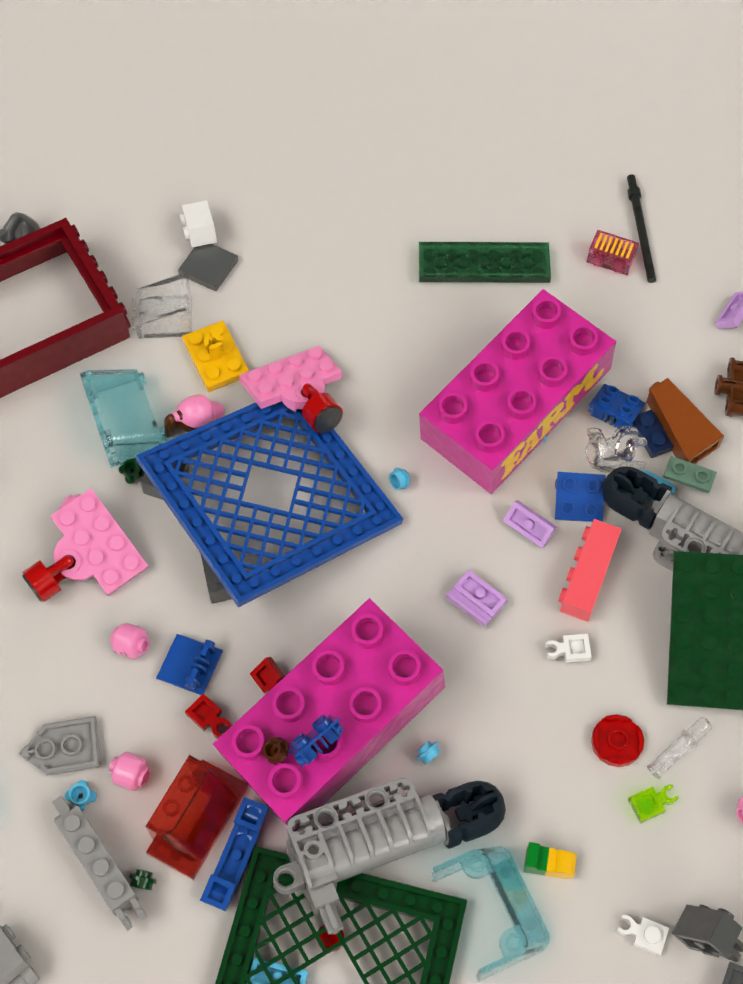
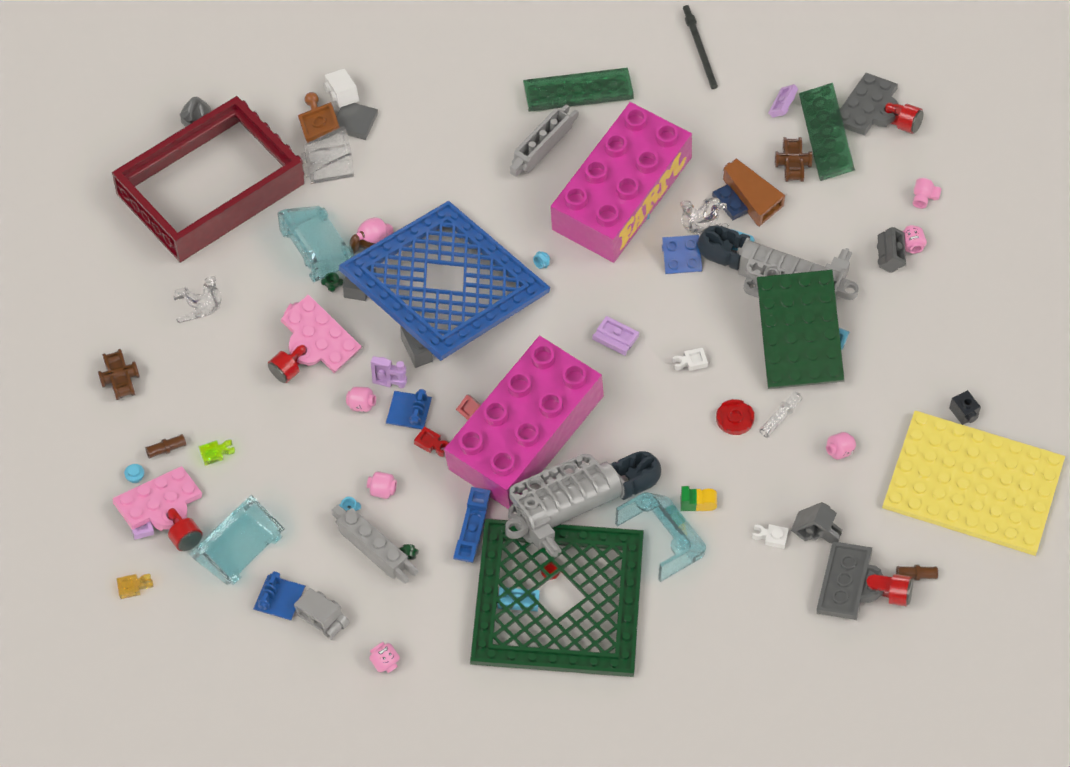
camera: 10 degrees left, 5 degrees down
light grey tile [19,716,101,776] -> none
clear red windscreen [145,755,248,880] -> none
yellow plate [182,320,249,392] -> none
bright pink plate [239,346,343,433] -> none
reddish brown plate [263,737,289,764] -> none
blue hinge [288,715,344,767] -> none
medium azure plate [415,741,441,764] -> none
lavender plate [503,500,557,548] -> none
coral brick [558,519,622,622] -> none
clear pink brick [586,229,639,276] -> none
blue hinge [588,384,646,431] -> none
clear neon green plate [628,784,679,824] -> none
sand green bracket [663,456,717,493] -> none
none -> dark orange plate [298,92,341,144]
none -> lavender plate [371,356,407,388]
none -> light grey hinge [510,104,579,177]

